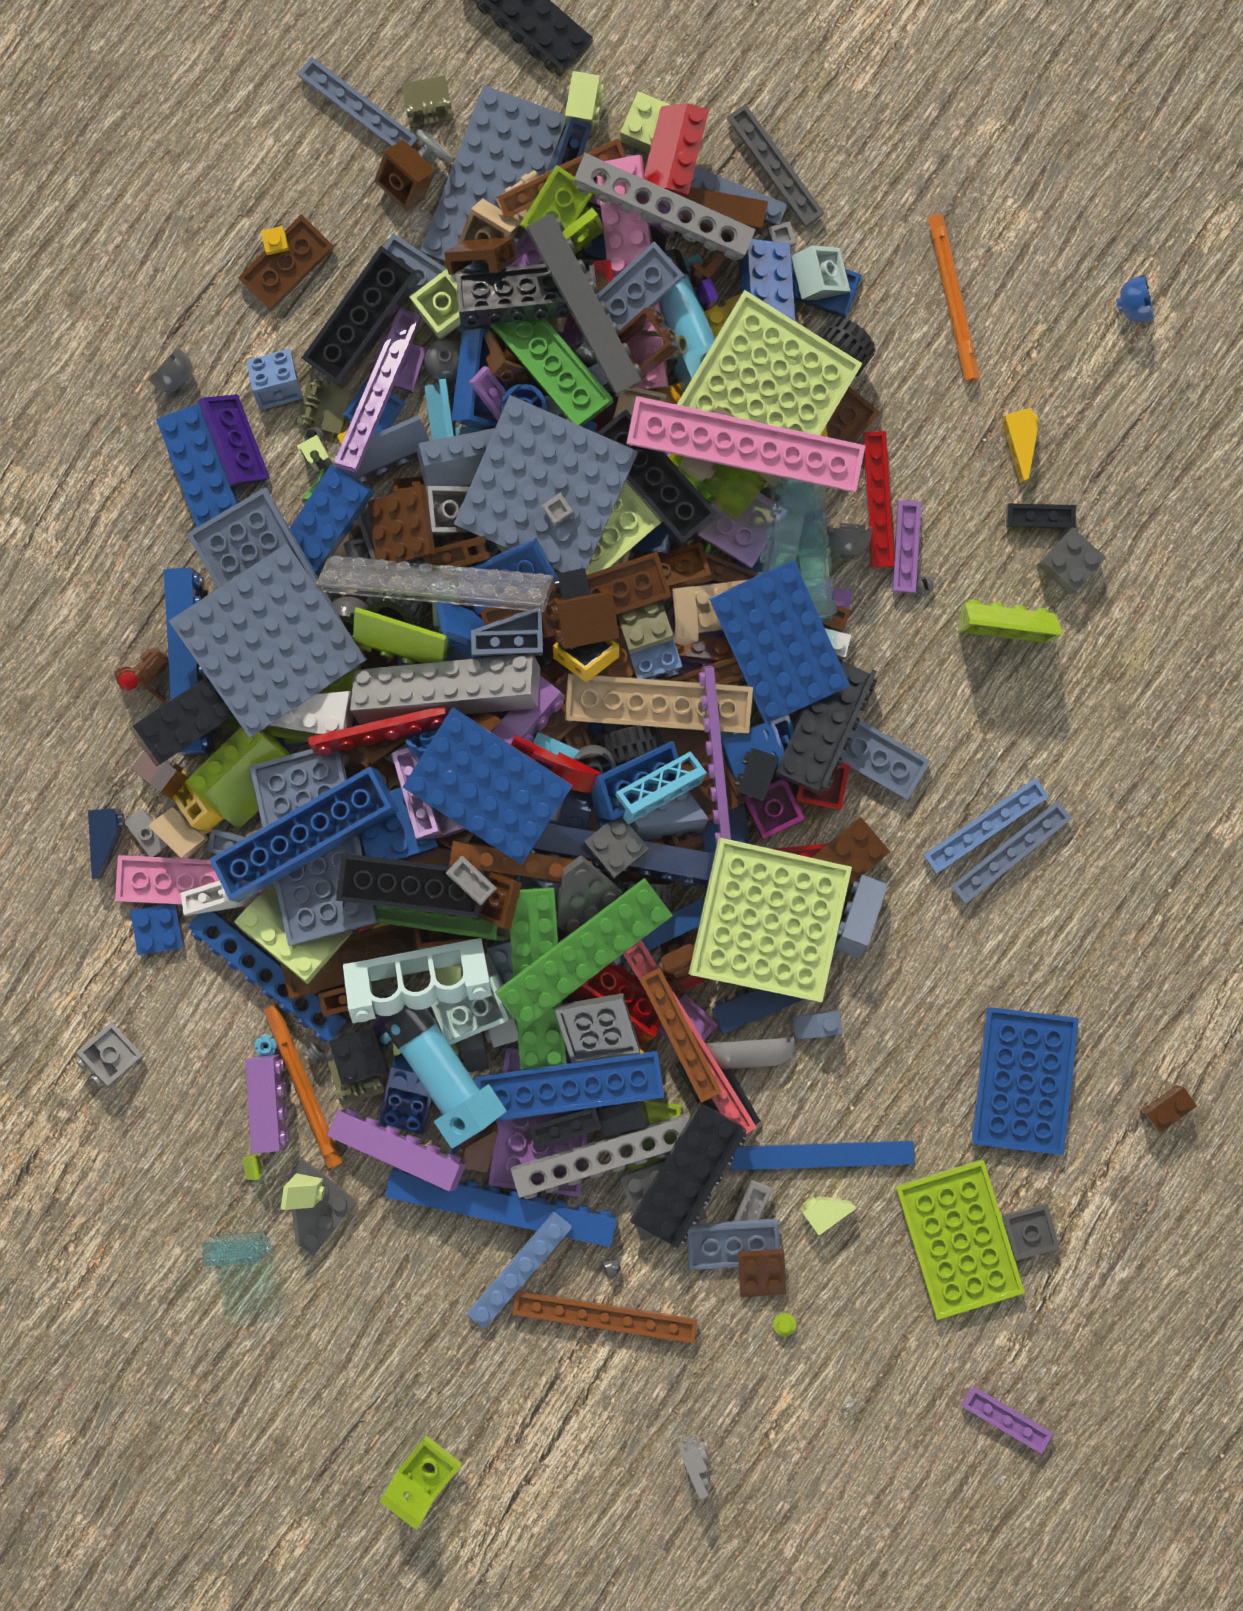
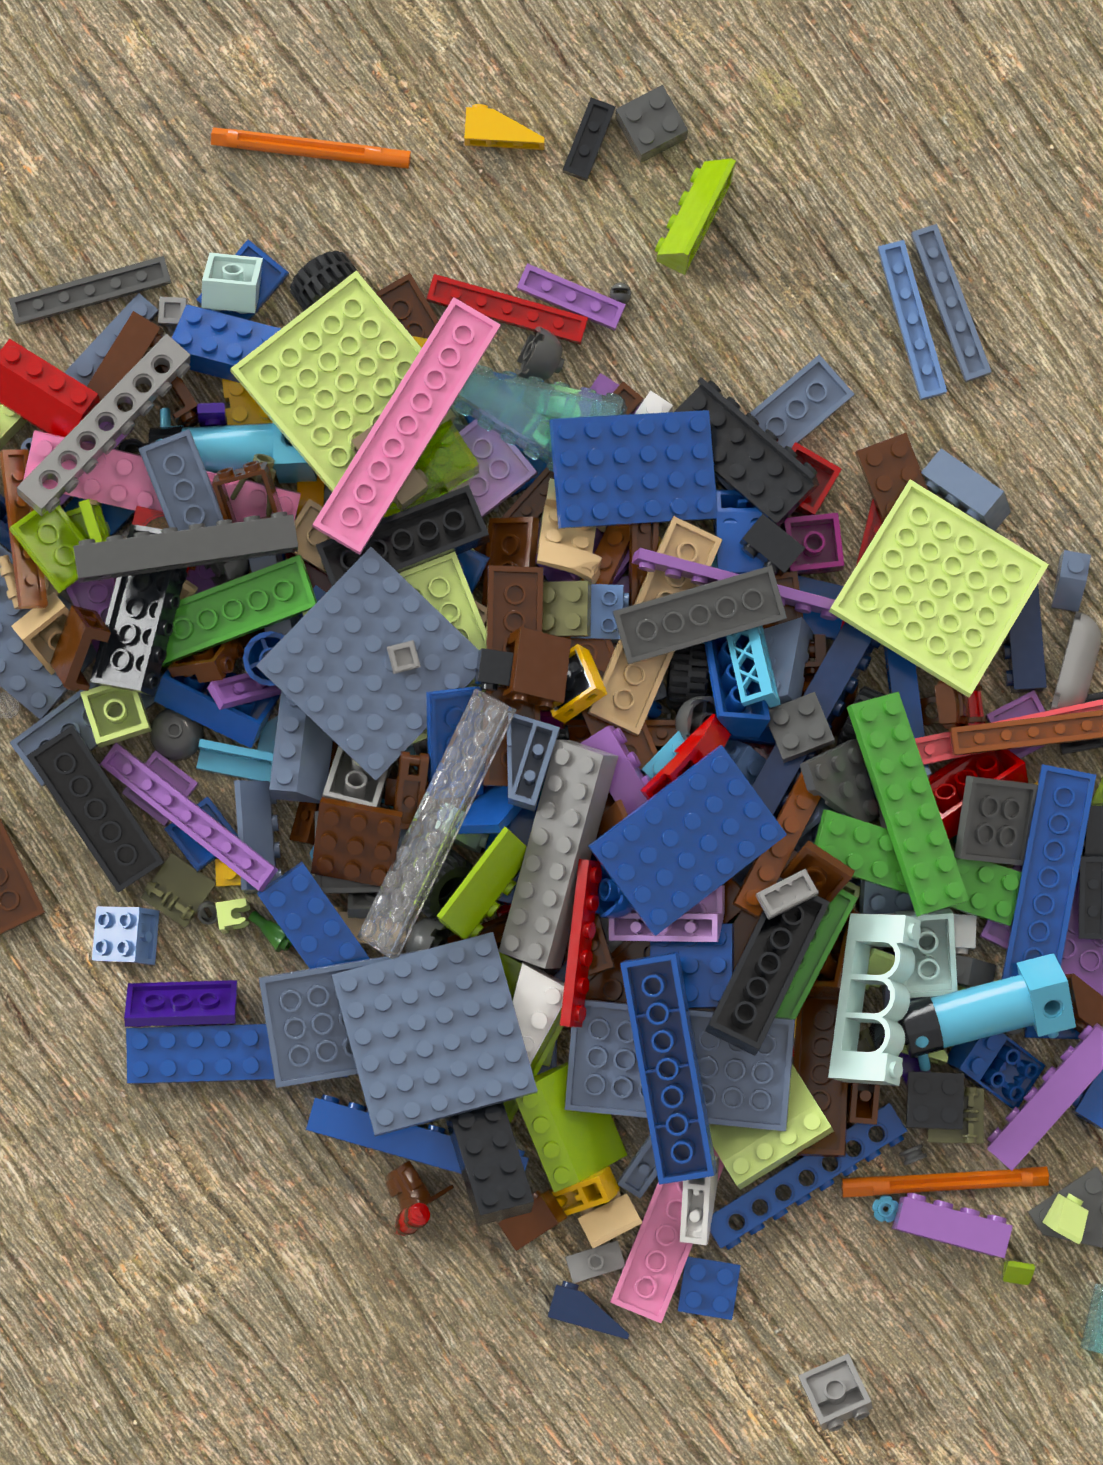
camera: 70 degrees left, 5 degrees down
dark grey cylinder [147,347,192,392] -> none
none -> dark grey plate [613,565,787,664]

